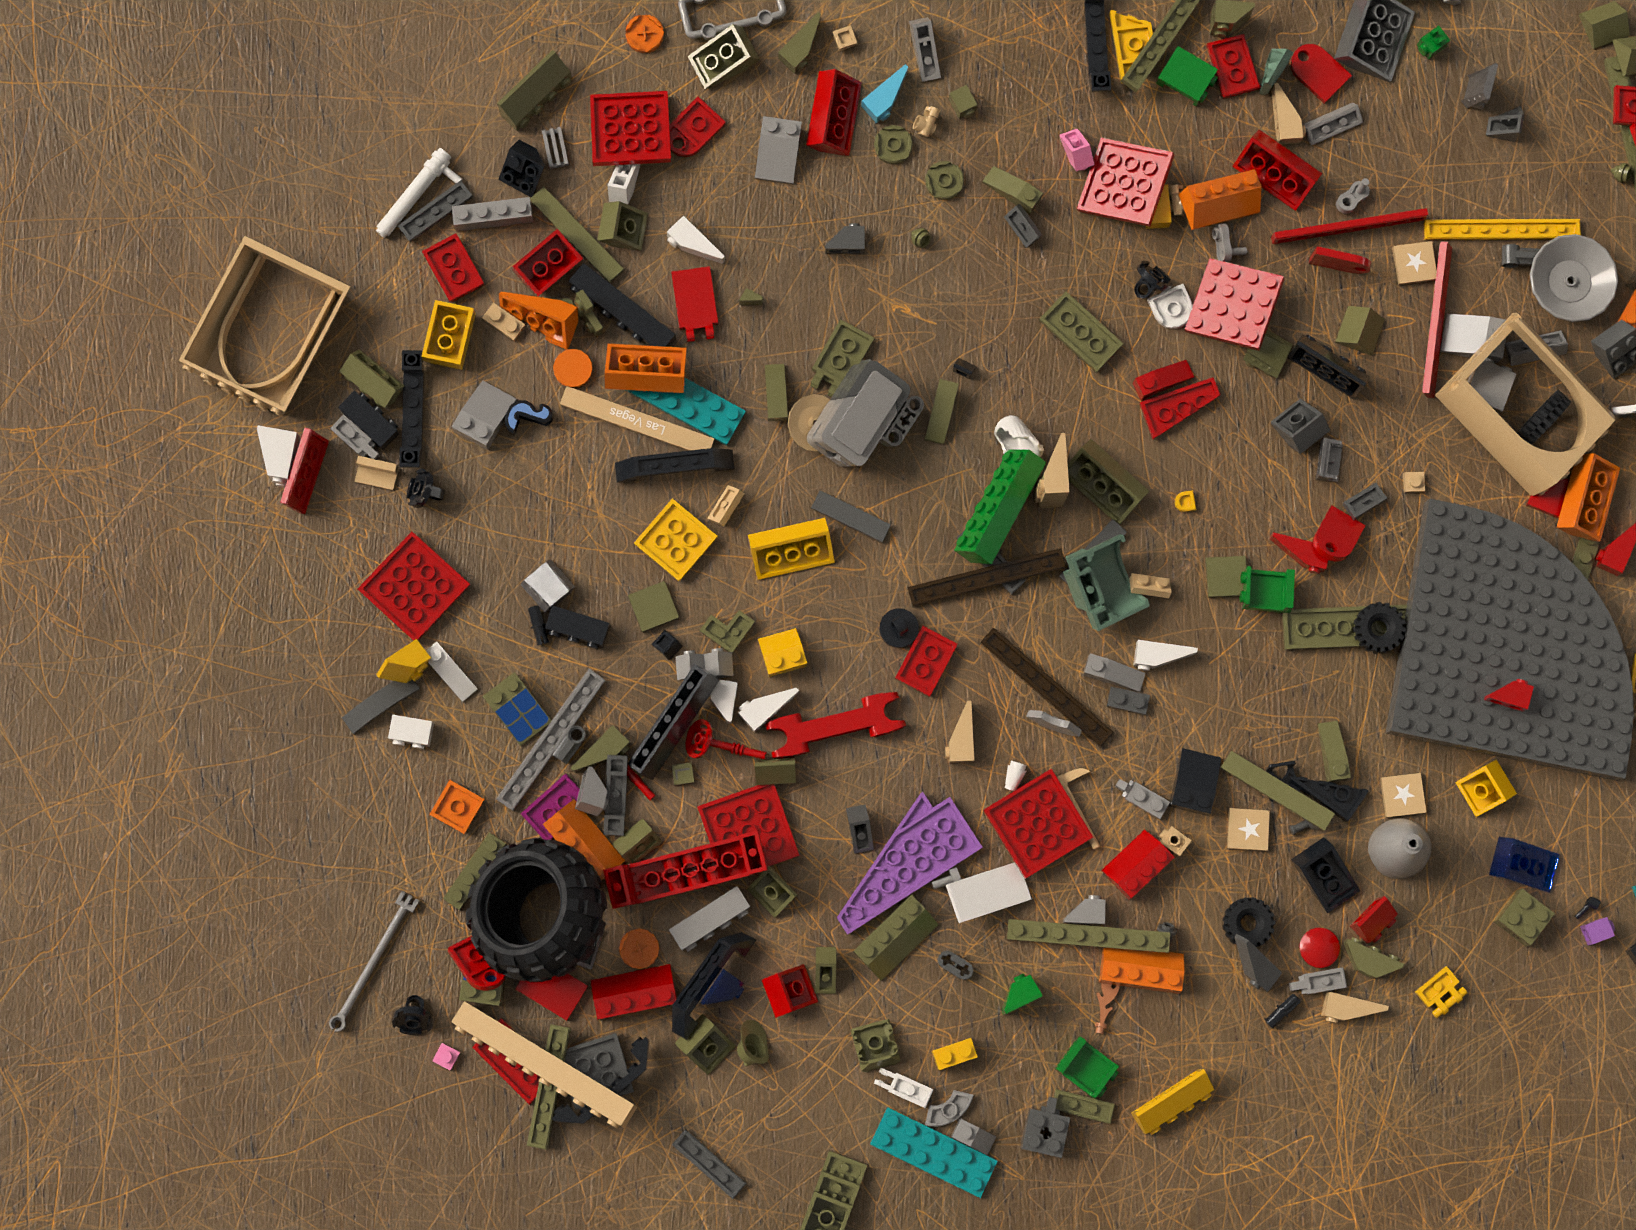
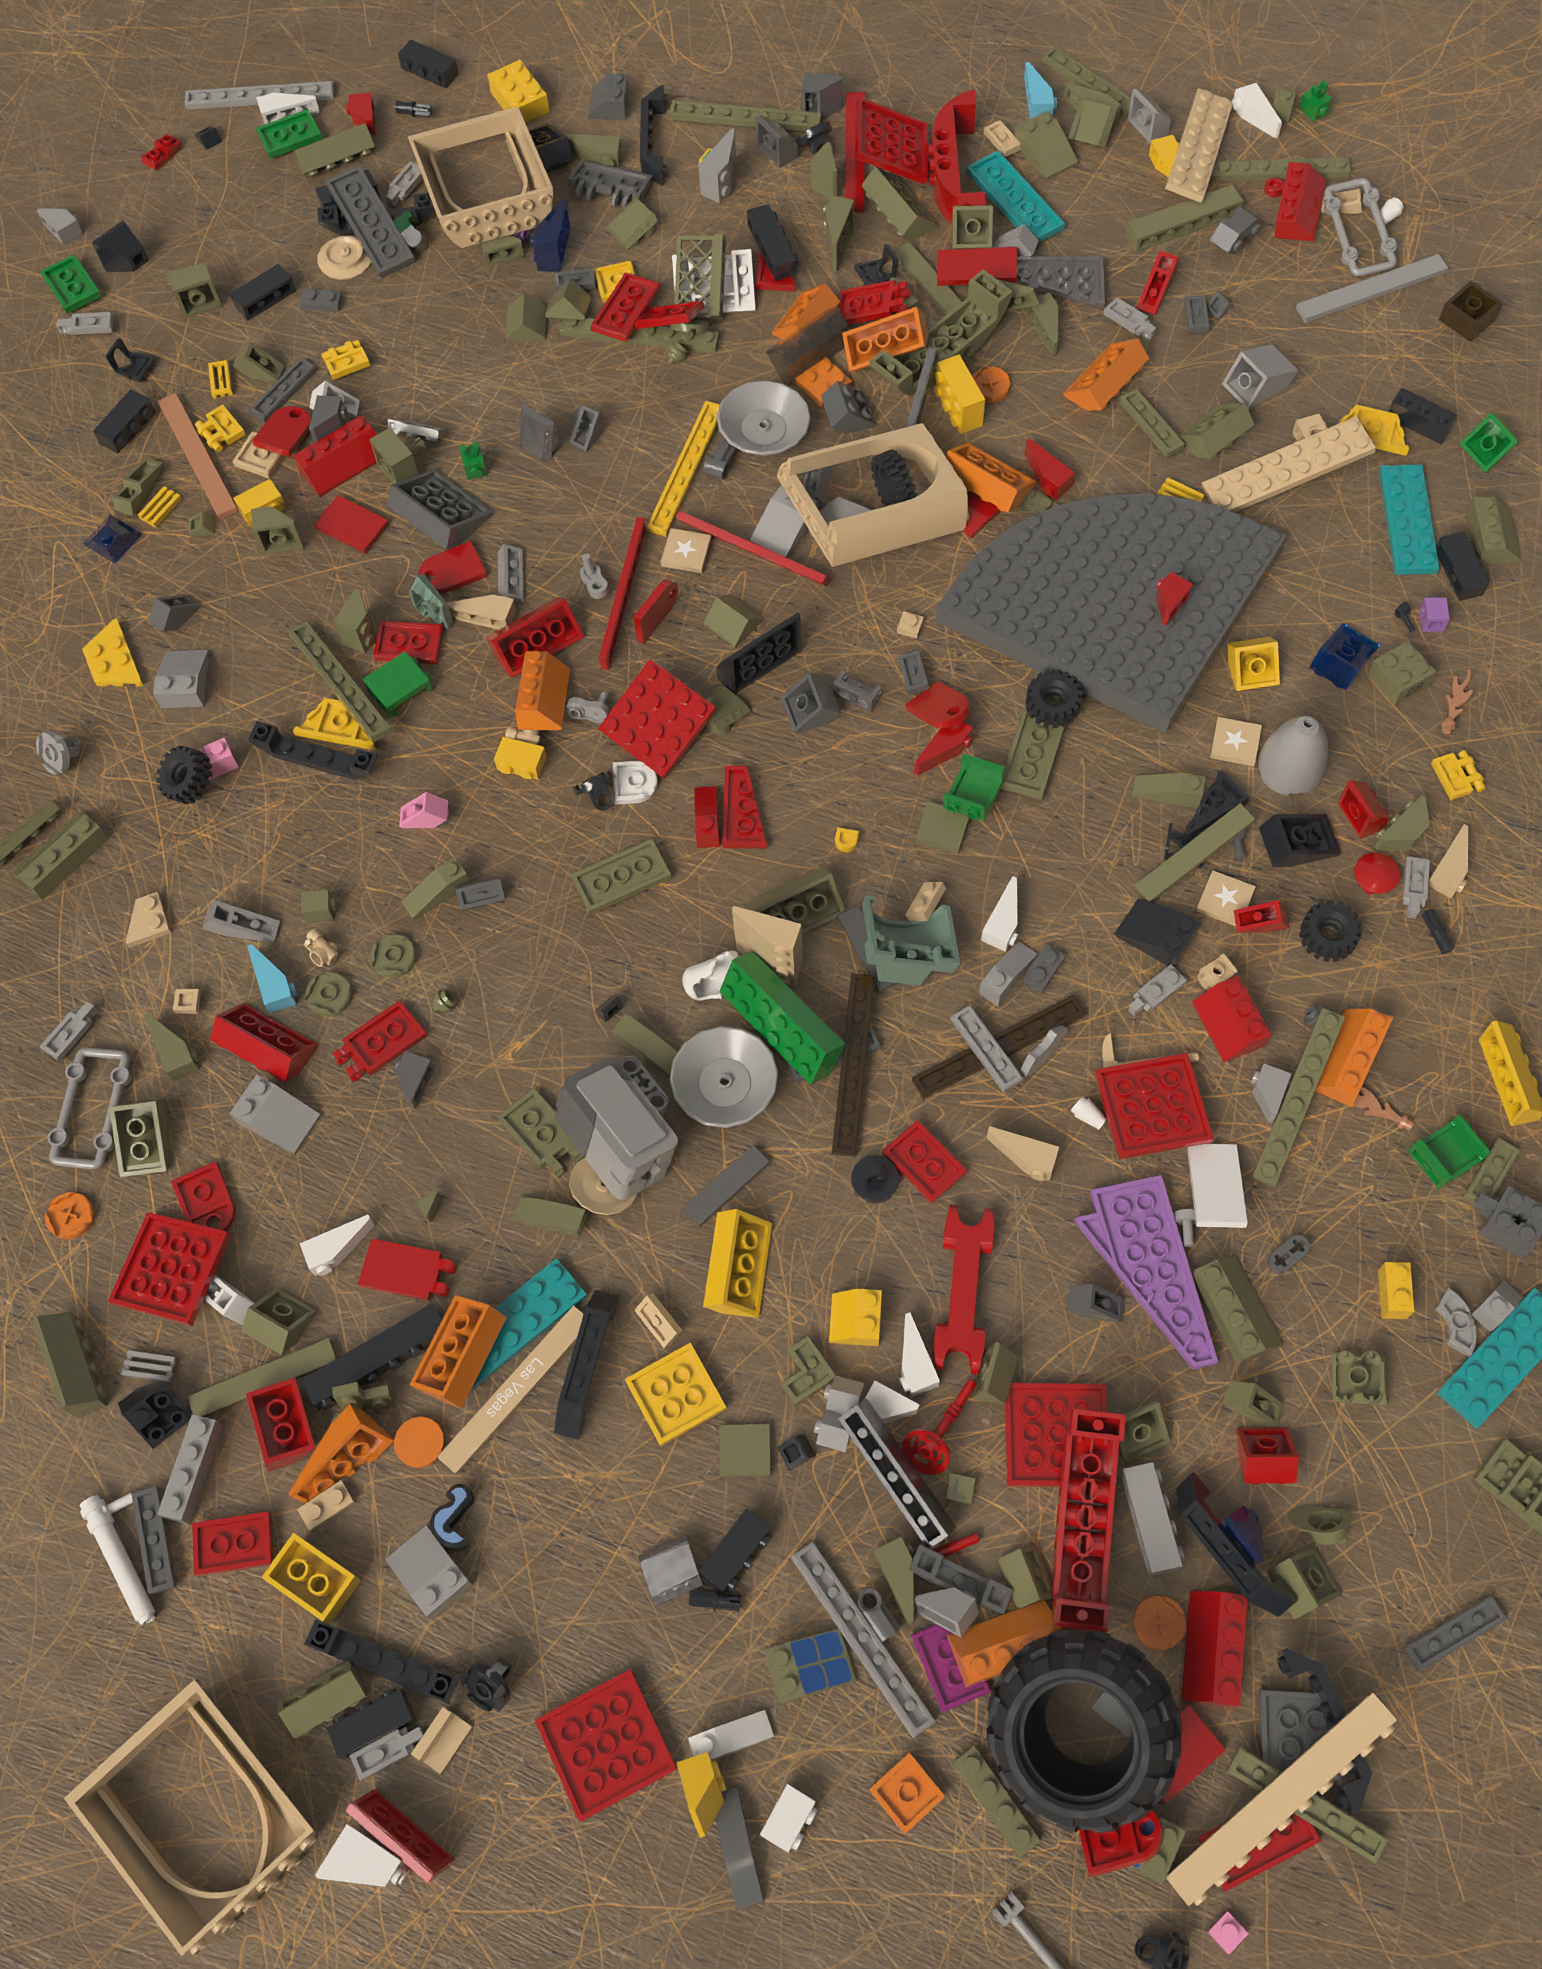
camera: 60 degrees left, 15 degrees down
white hinge [874,1068,934,1108] -> none
green slope [1002,973,1043,1015] -> none
plate [1077,138,1175,227] -> none
dark grey slope [1235,934,1282,992] -> none
none -> red tile [332,1000,427,1082]
none -> light grey dish [670,1026,778,1128]
none -> light grey tile [950,1005,1023,1093]
none -> red slope [1234,900,1290,933]
none -> nougat piece [1441,669,1473,734]

